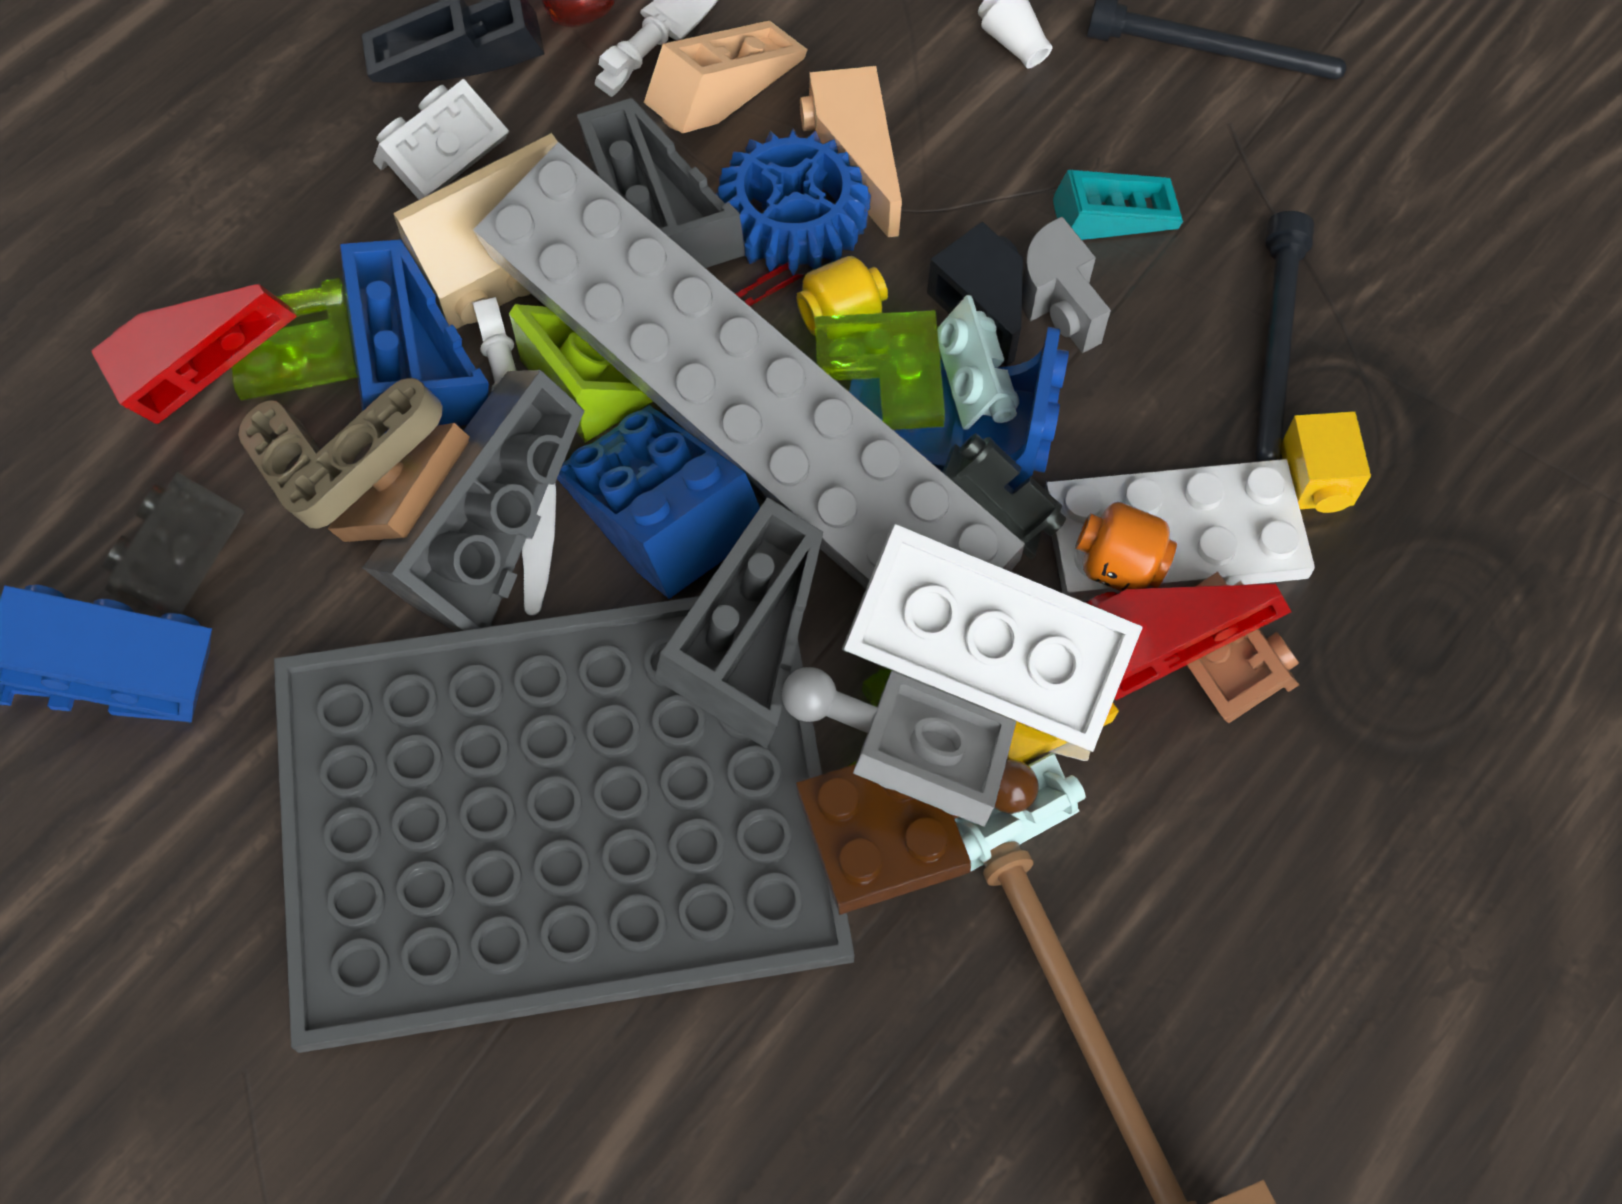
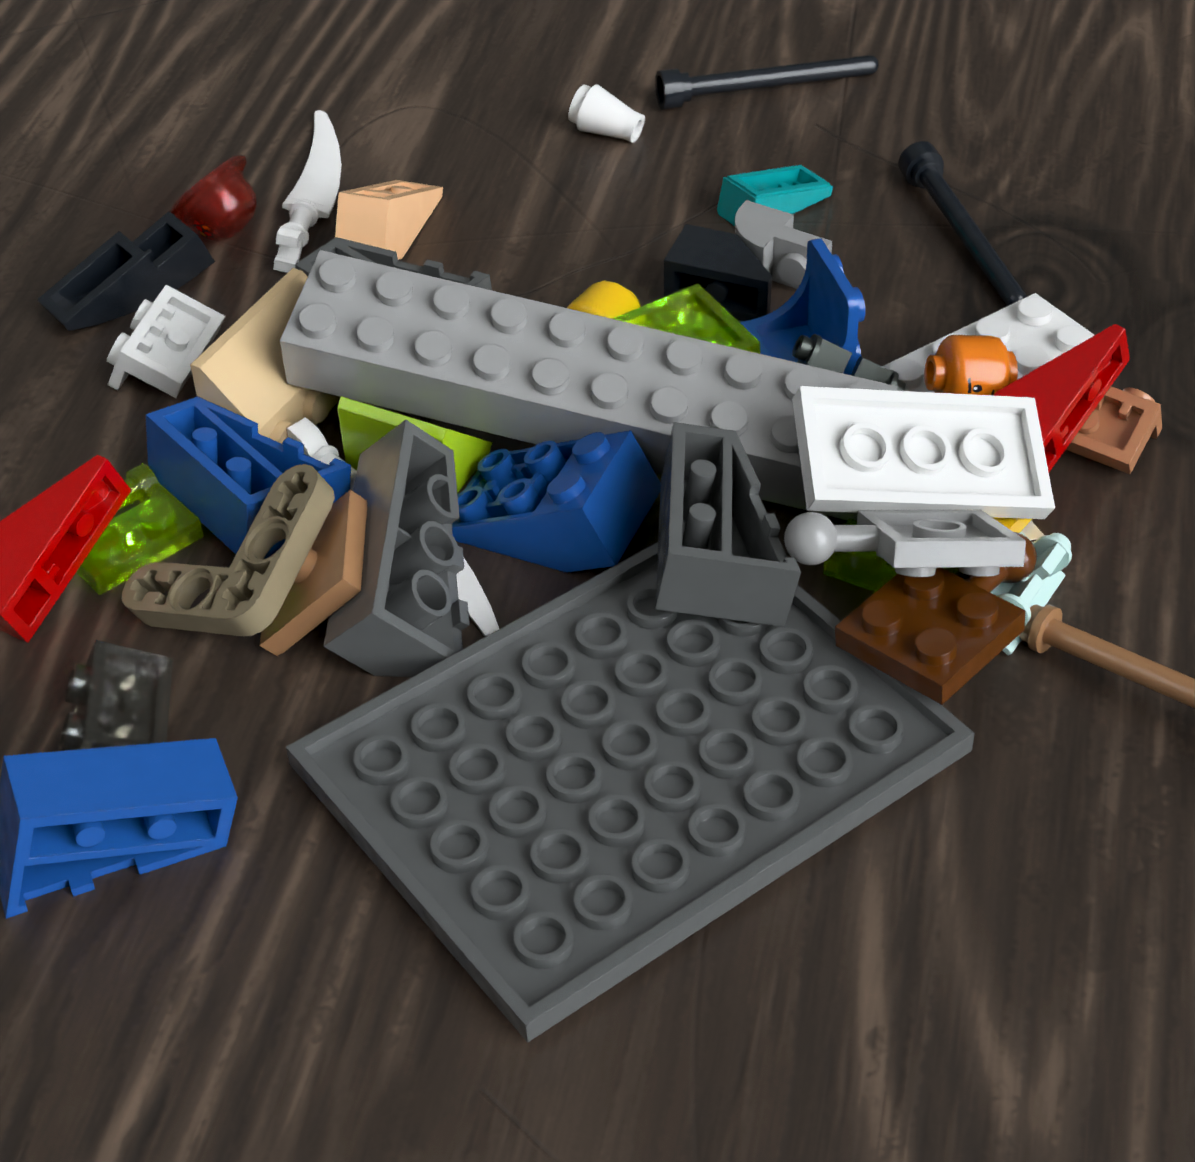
camera: 25 degrees left, 20 degrees down
blue gear [716,128,871,276] -> none
light nougat slope [800,66,902,237] -> none
light aqua hinge [934,295,1019,430] -> none
yellow brick [1281,412,1371,513] -> none

